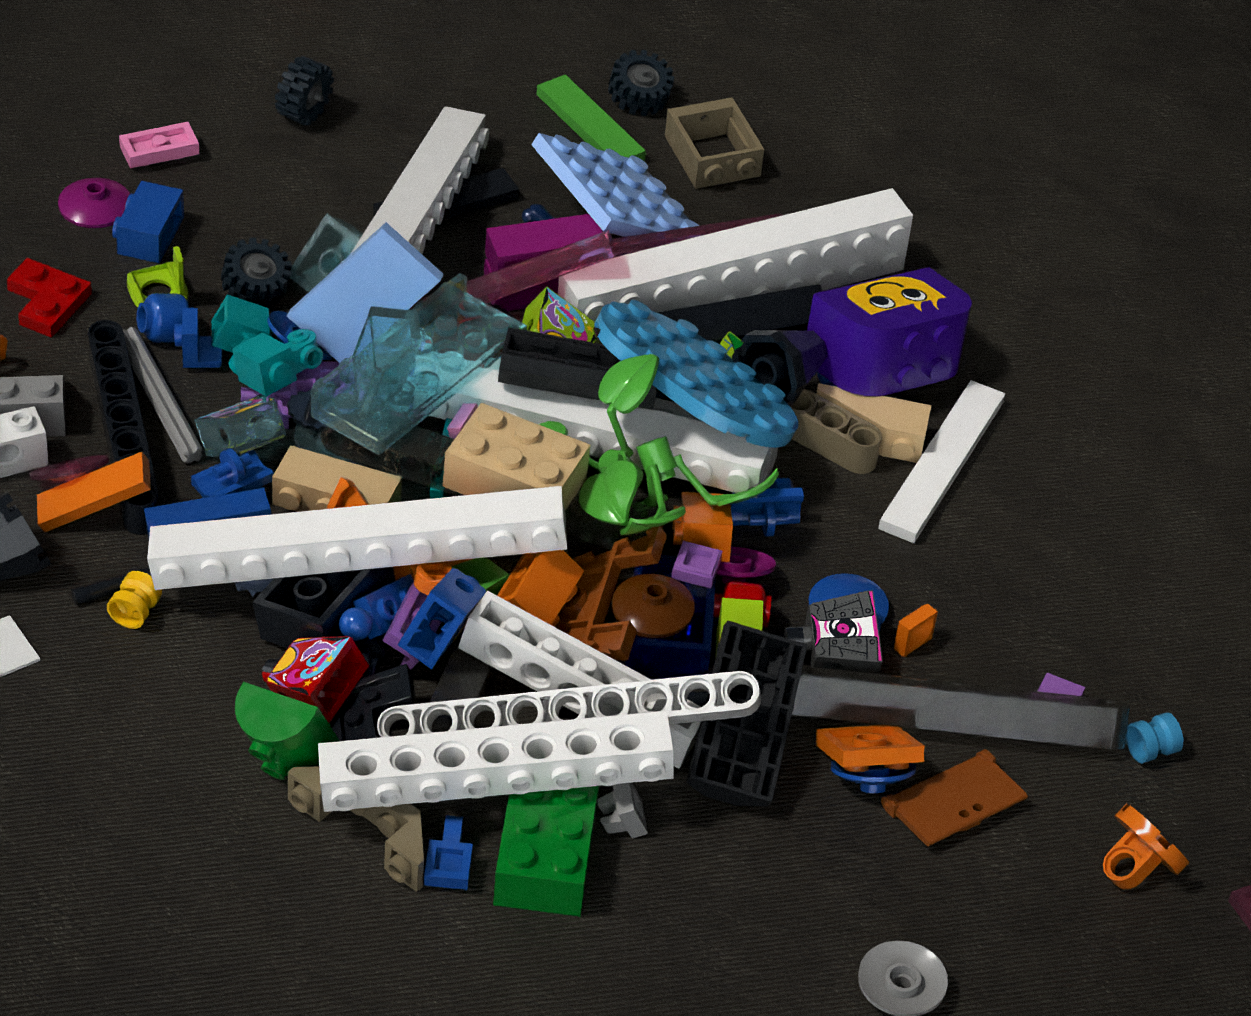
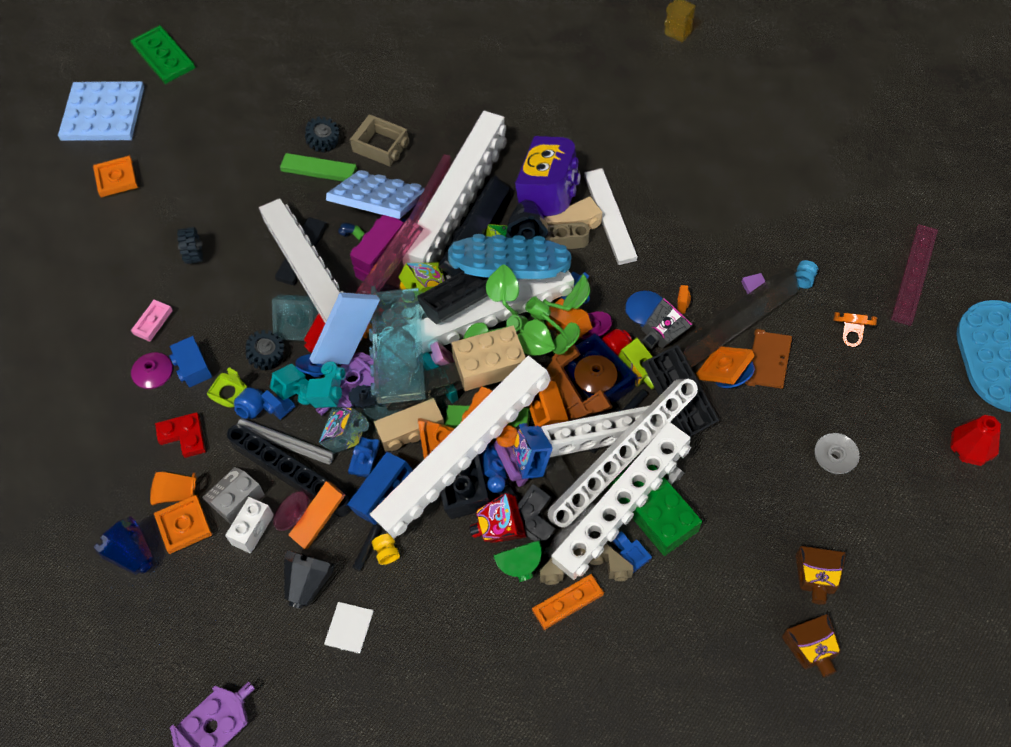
camera: 35 degrees left, 15 degrees up
medium lavender tile [672,541,722,589] -> none
none -> orange tile [532,574,604,630]

